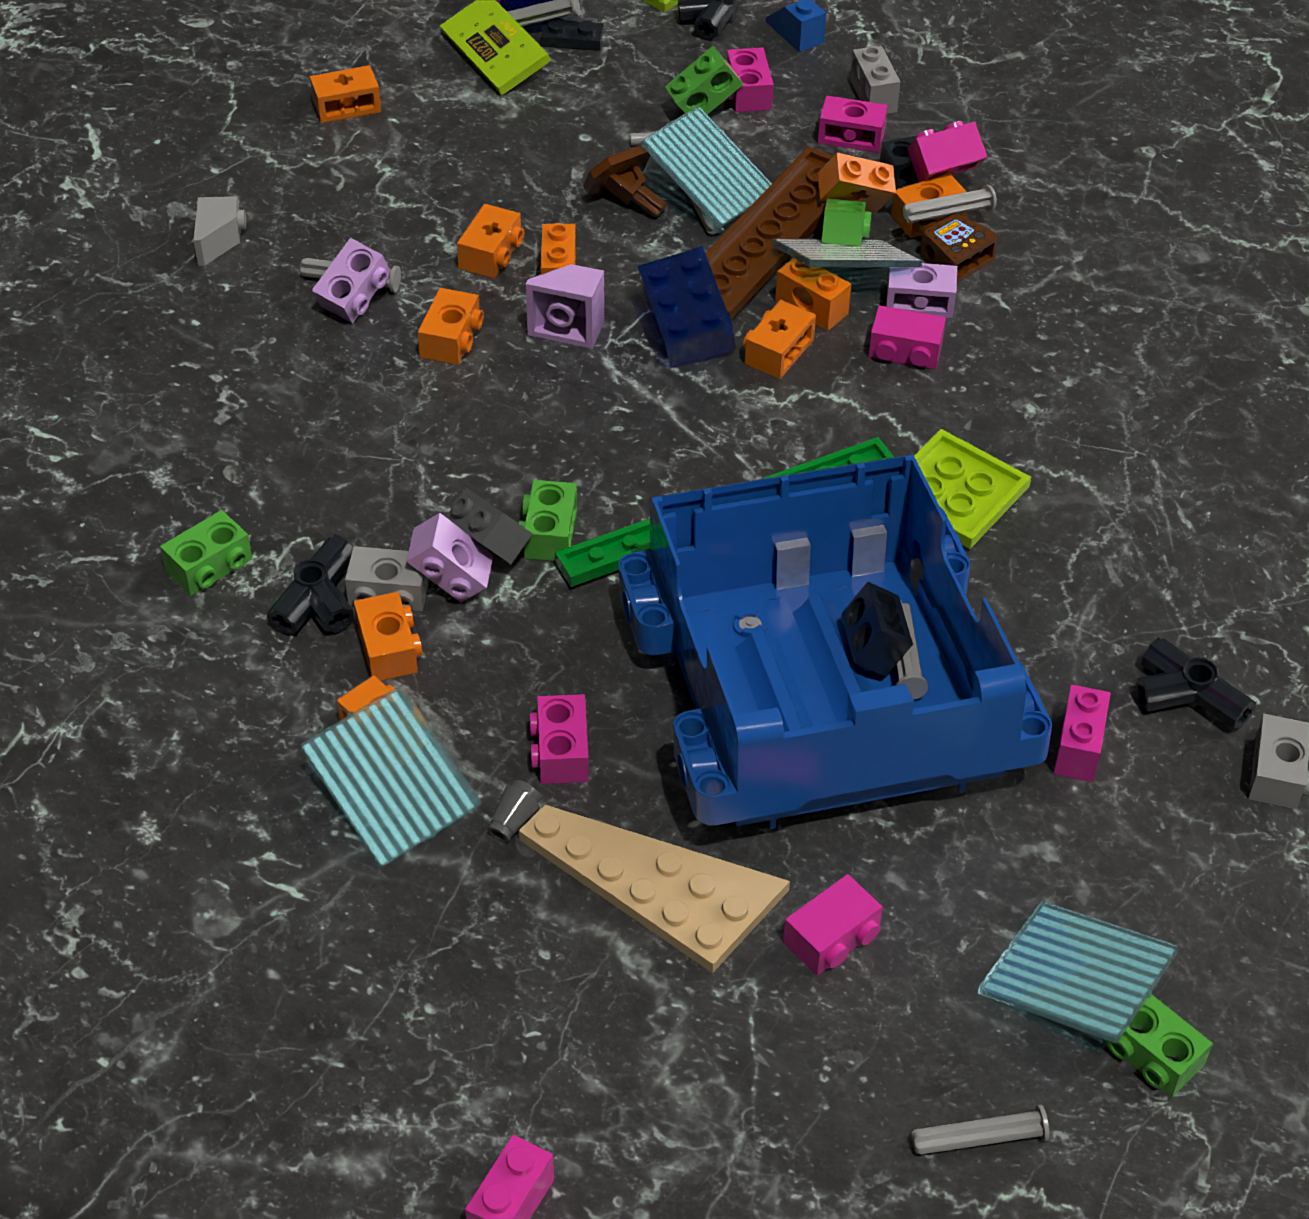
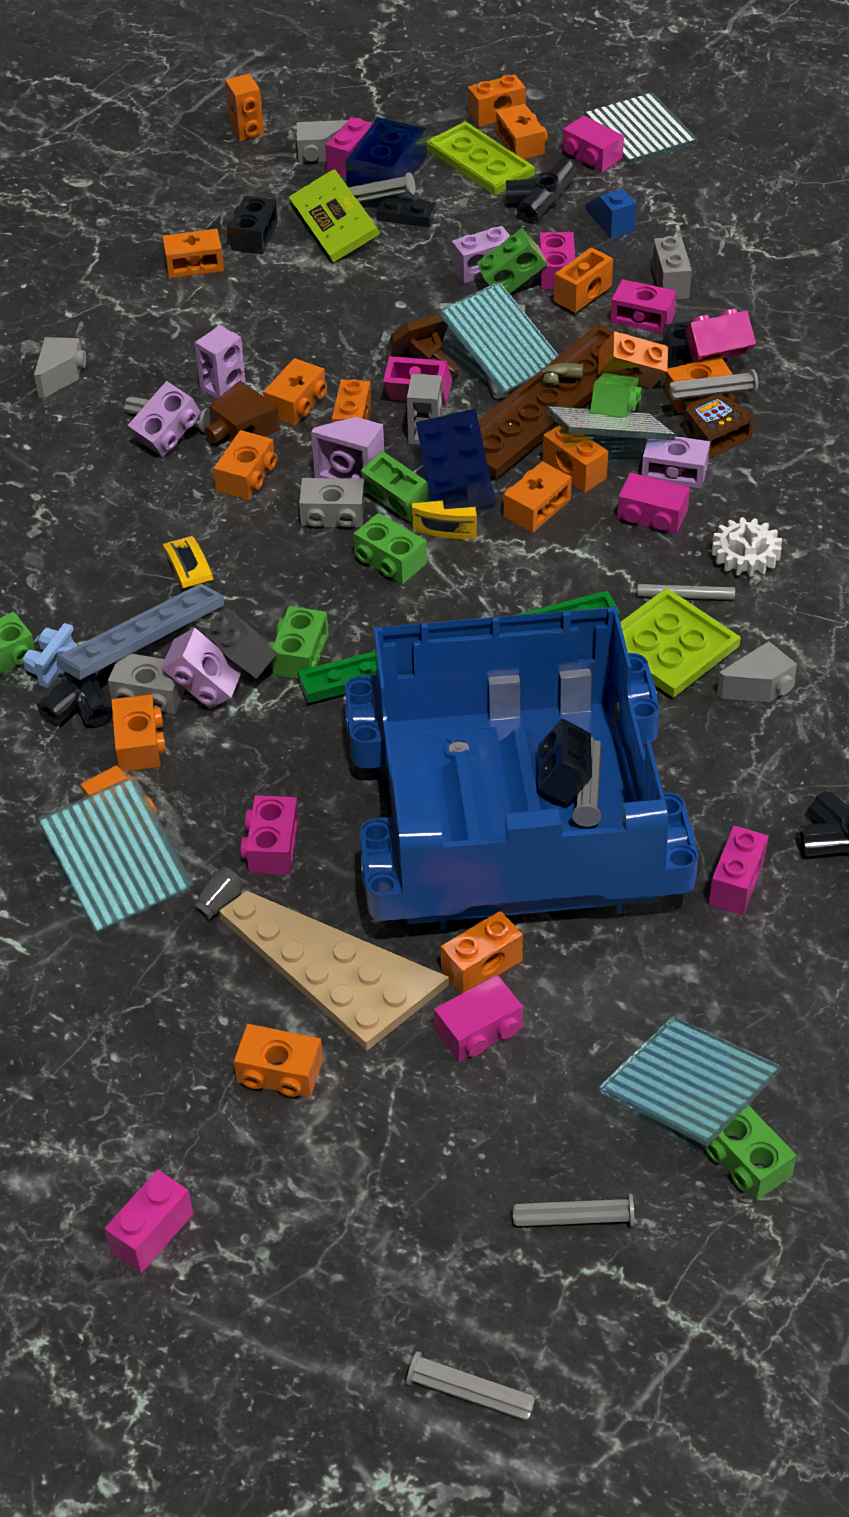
camera: 10 degrees right, 0 degrees up
none -> light blue hips [23,623,77,688]
none -> sand blue tile [57,584,224,680]
none -> yellow slope [163,536,213,588]
none -> lavender brick [195,325,246,399]
none -> reddish brown torso [204,380,280,444]
none -> black brick [226,196,278,255]
none -> orange brick [234,1024,323,1098]
none -> light grey brick [299,478,365,527]
none -> bright green brick [353,513,427,584]
none -> bright green brick [361,451,432,523]
none -> dark pink brick [383,356,452,405]
none -> light grey brick [407,374,442,446]
none -> yellow slope [412,501,477,539]
none -> orange brick [440,911,523,994]
none -> lavender brick [452,226,510,283]
none -> olive arm [542,362,583,386]
none -> orange brick [554,247,613,313]
none -> light grey bar [637,584,735,600]
none -> white gear [712,518,782,576]
none -> light grey slope [717,641,797,702]

